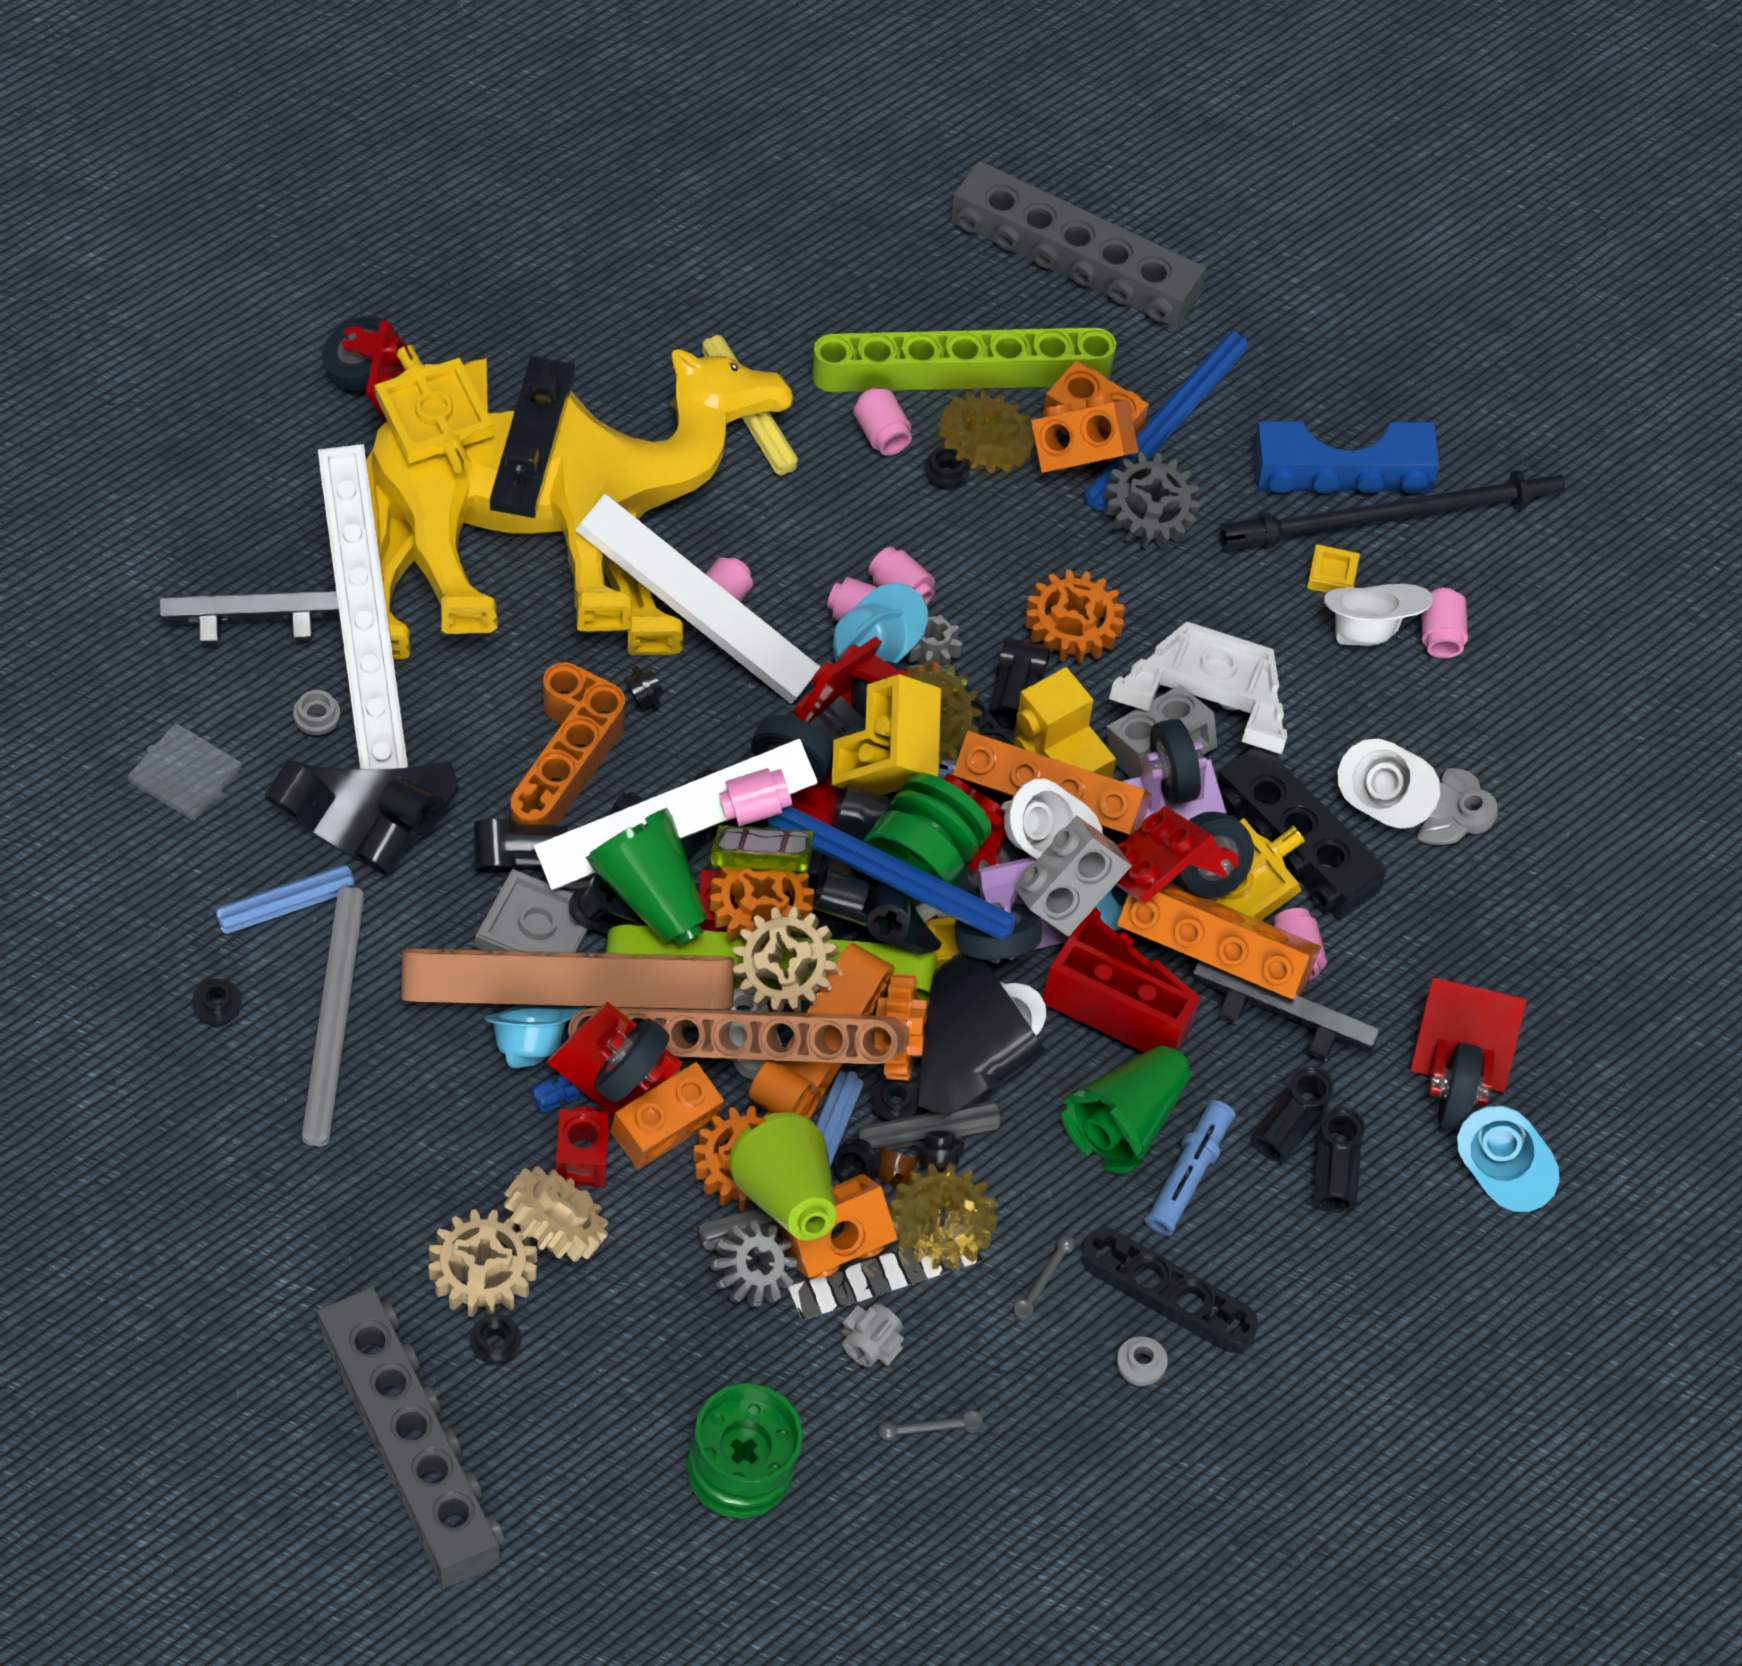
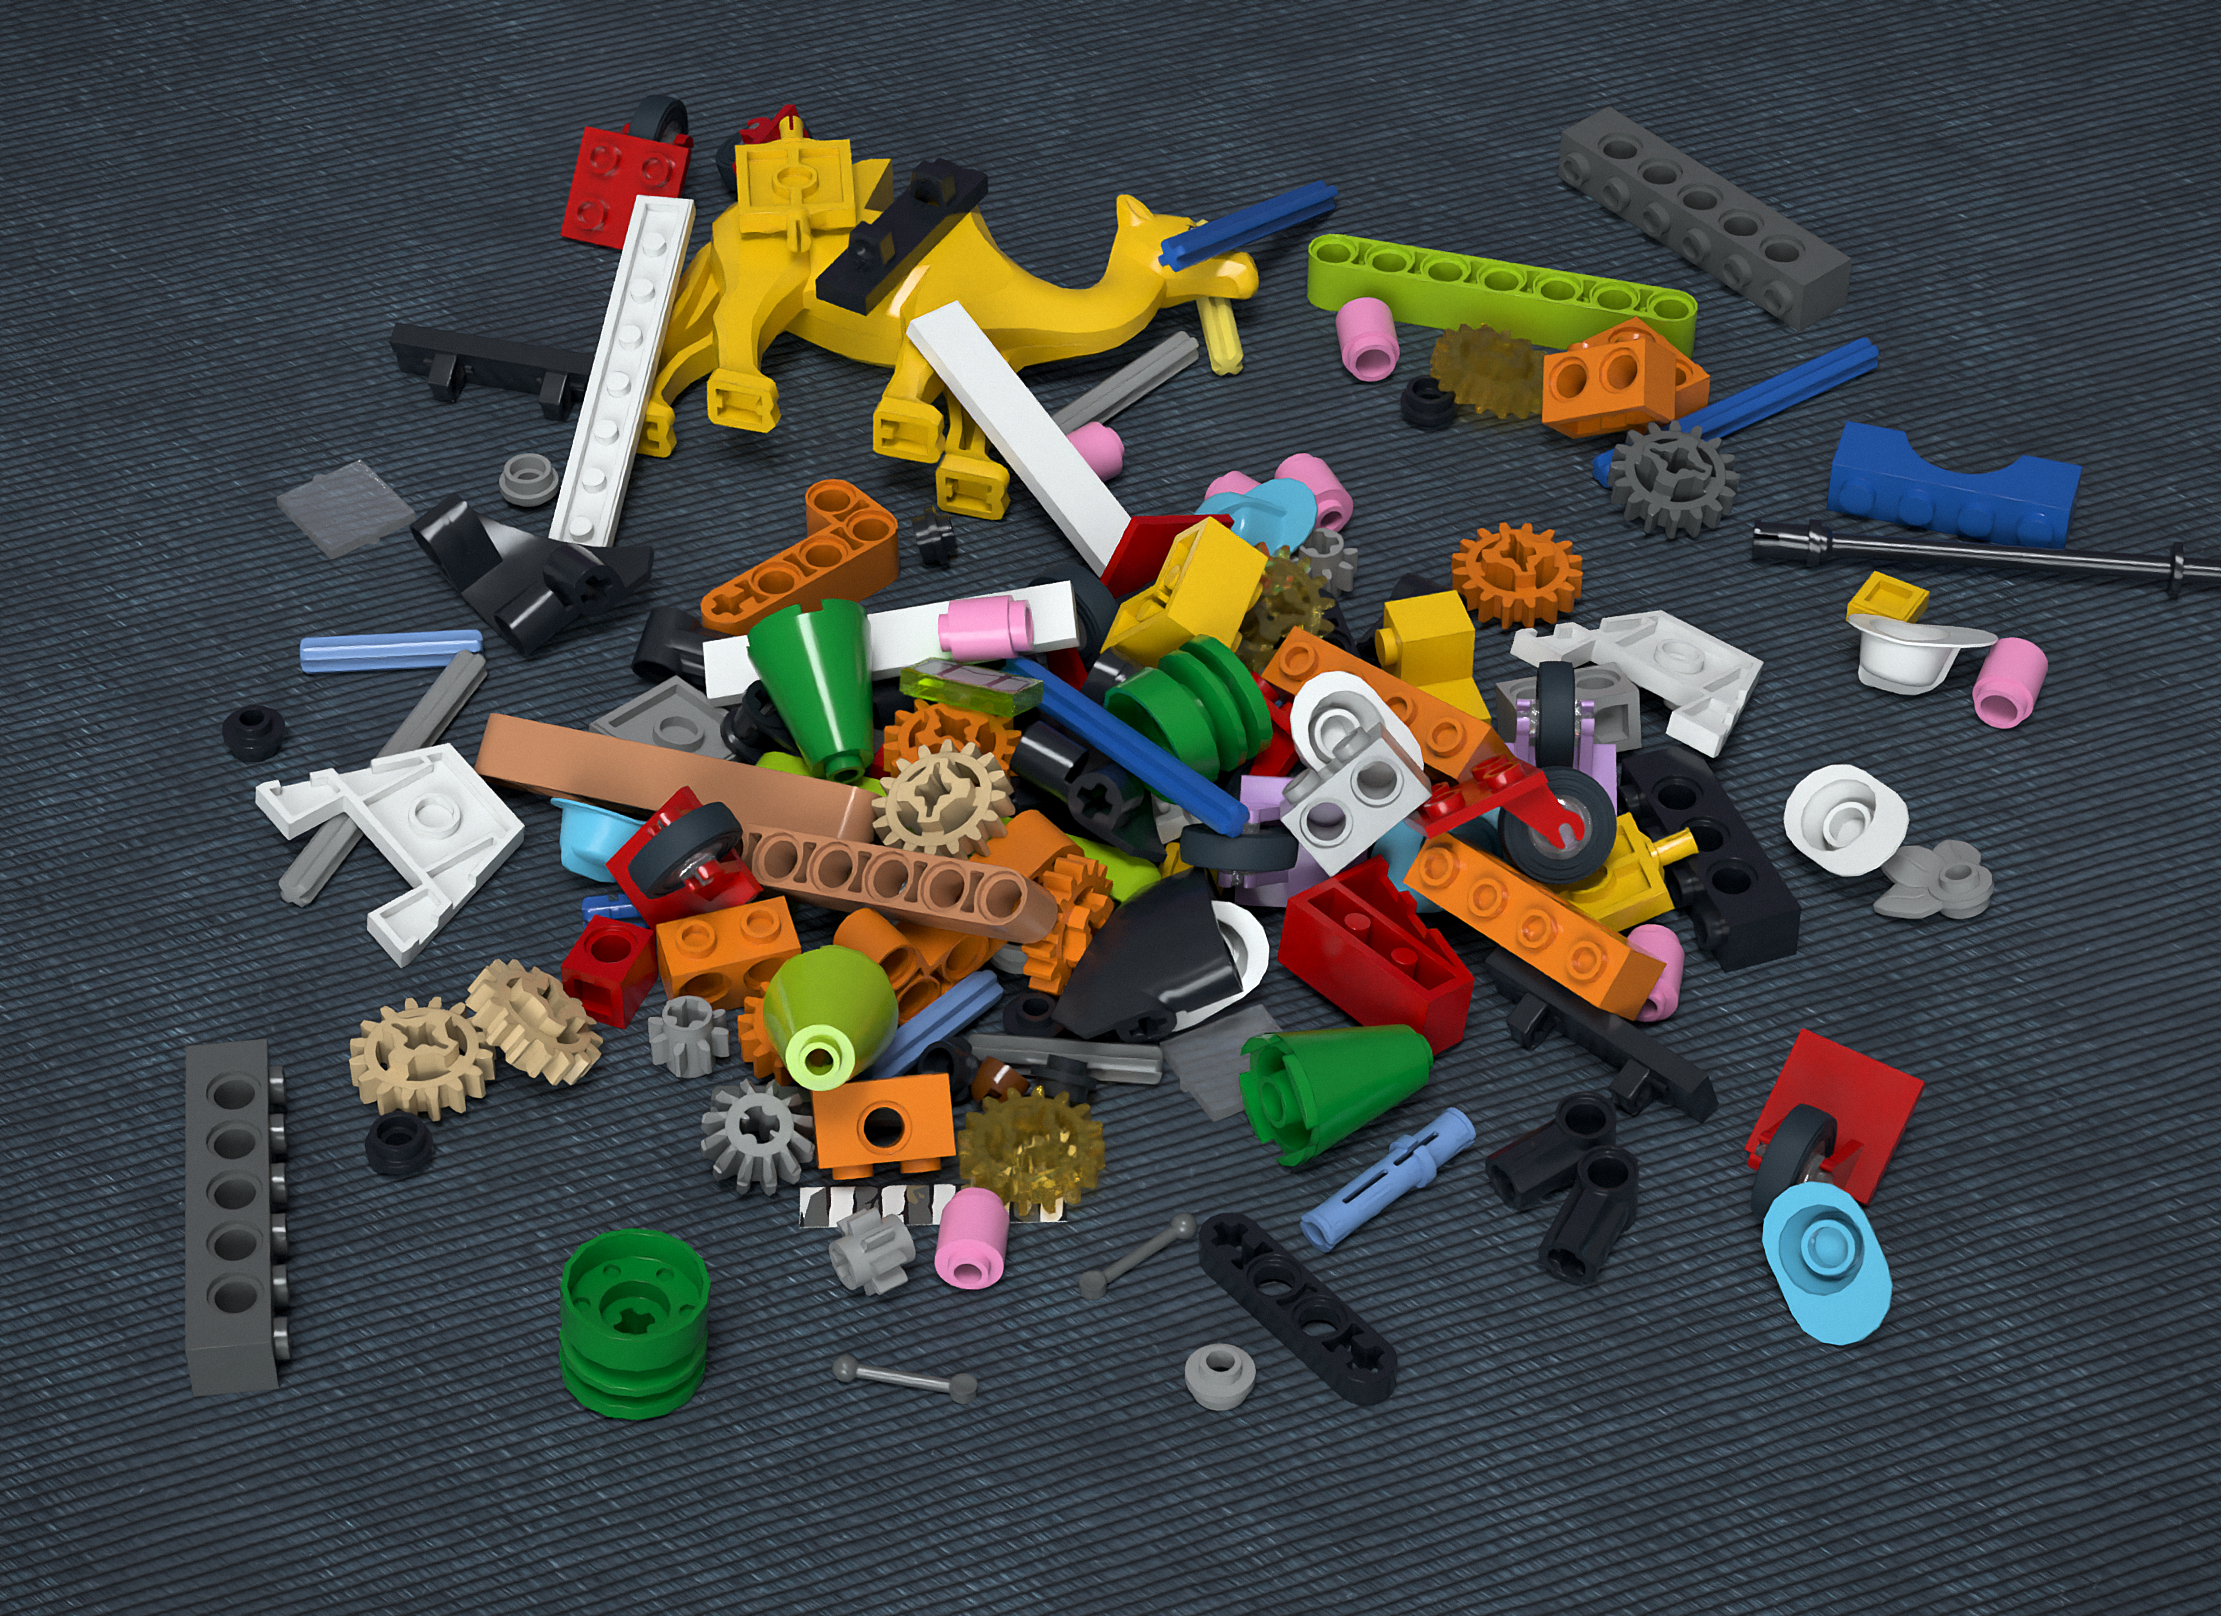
camera: 25 degrees right, 15 degrees down
none -> white wing [255,743,525,968]
none -> red plate [560,95,694,250]
none -> light grey gear [648,996,730,1078]
none -> bright pink brick [935,1187,1010,1290]
none -> light grey axle [1050,331,1199,435]
none -> blue axle [1157,180,1339,272]
none -> clear piece [1160,1004,1283,1122]

